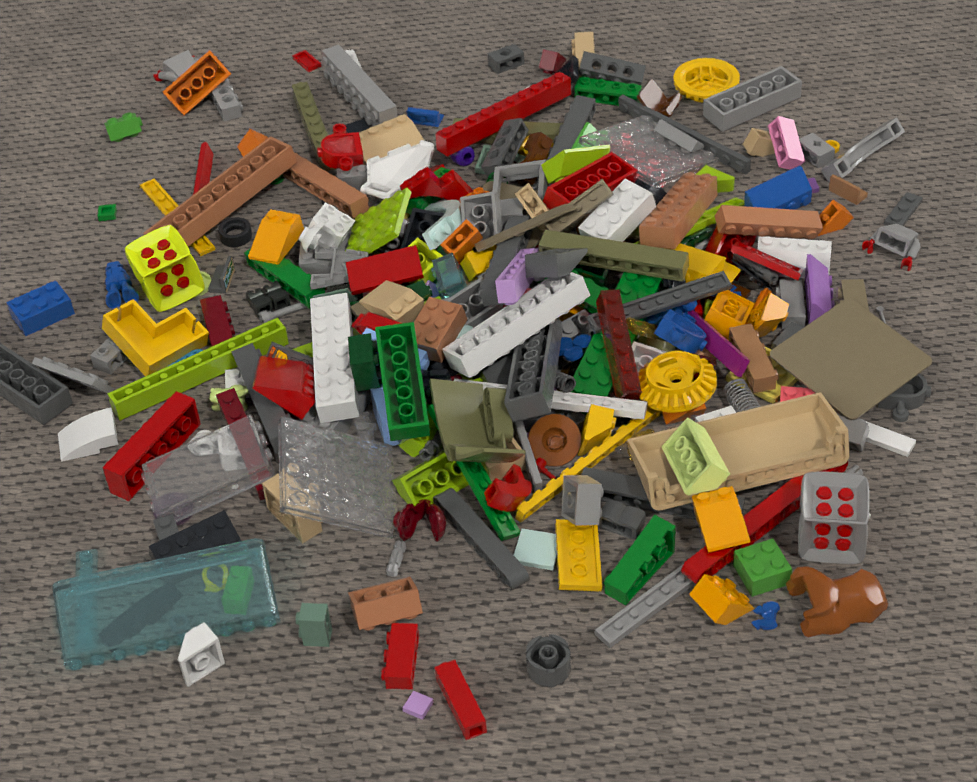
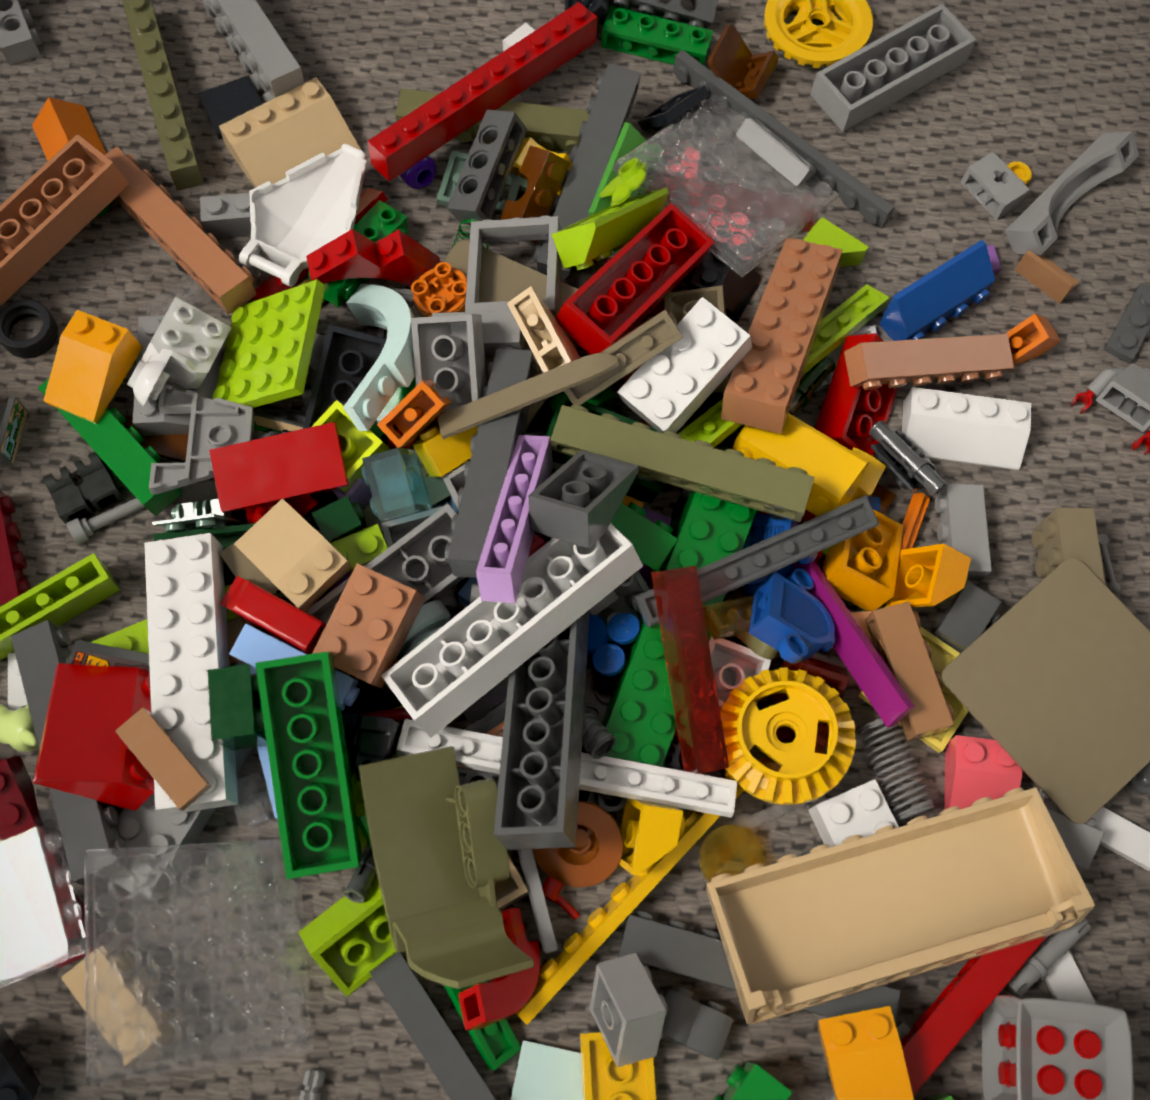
camera: 10 degrees left, 25 degrees up
red piece [317,123,363,171] -> none
dark red animal [393,499,446,542] -> none
blue panel [407,107,444,127] -> none
yellowish green slope [661,417,730,495] -> none
red tile [730,241,803,280] -> none
tan slope [743,128,775,157] -> none
bright pink brick [768,116,805,170] -> none
medium lavender slope [804,254,835,324] -> none
none -> medium nougat tile [115,707,211,811]
none -> lime plate [599,158,647,207]
none -> black plate [638,86,710,132]

